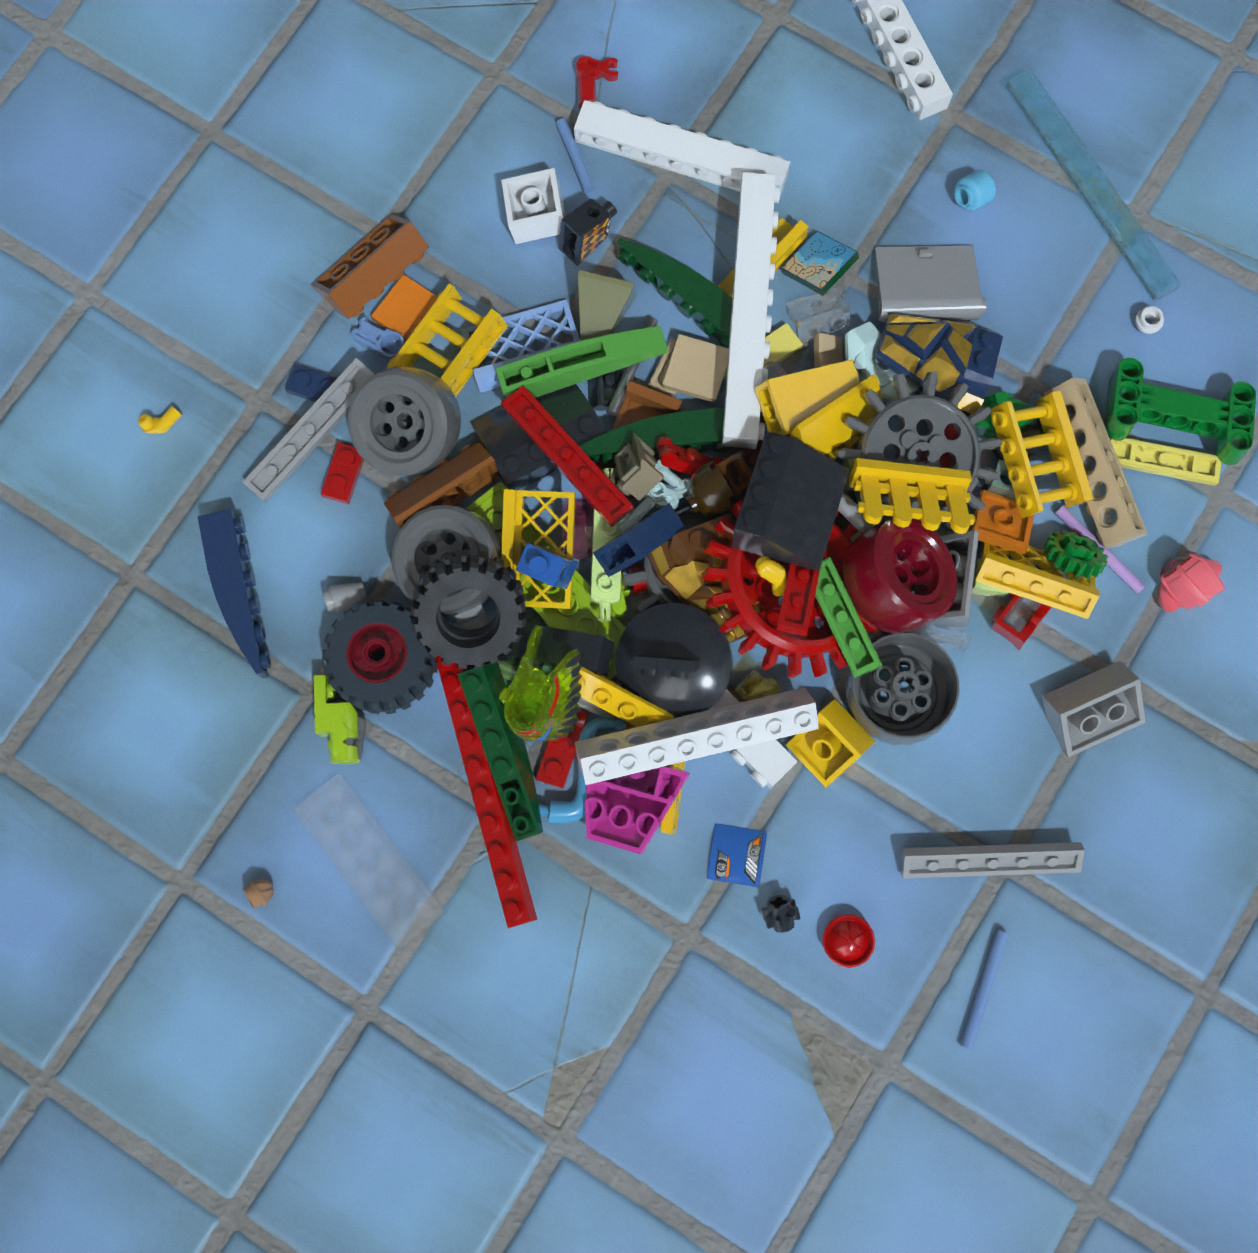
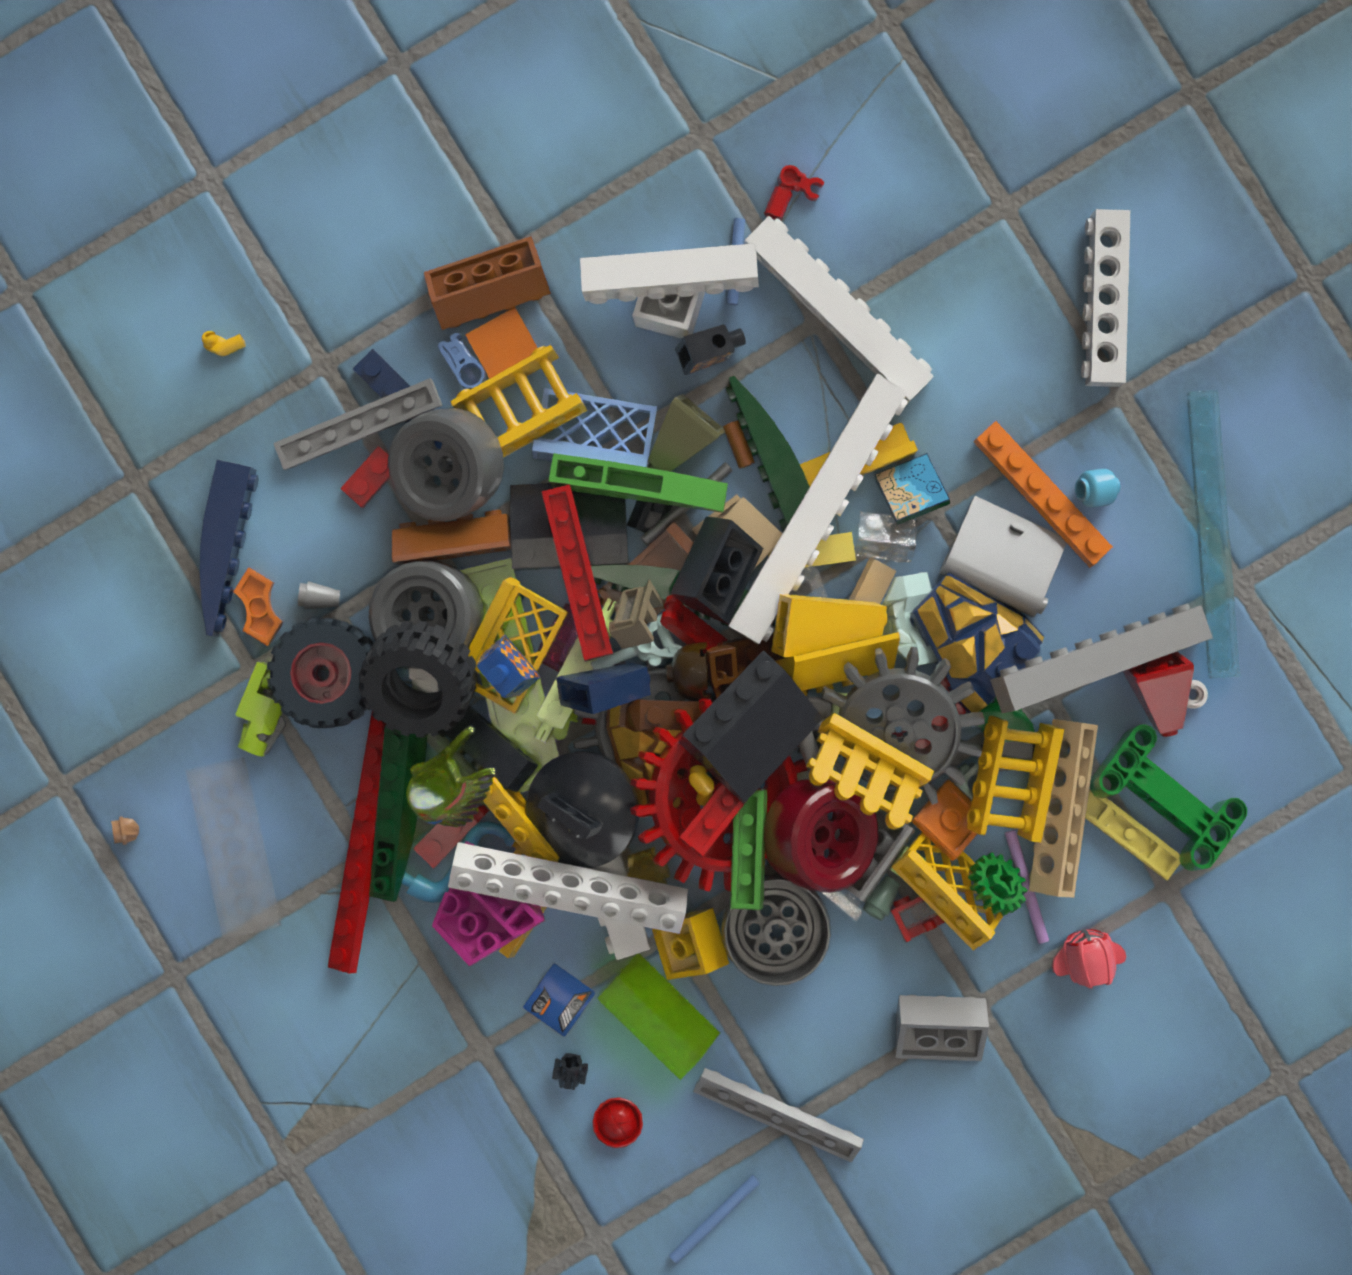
camera: 25 degrees right, 10 degrees up
none -> orange tile [233,567,284,646]
none -> white brick [580,243,759,304]
none -> clear neon green slope [597,953,720,1080]
none -> black slope [671,516,764,624]
none -> dark orange hinge [723,420,755,469]
none -> sand green cone [862,876,900,921]
none -> orange plate [973,421,1113,568]
none -> light grey brick [991,603,1213,713]
none -> slope [1122,651,1194,737]

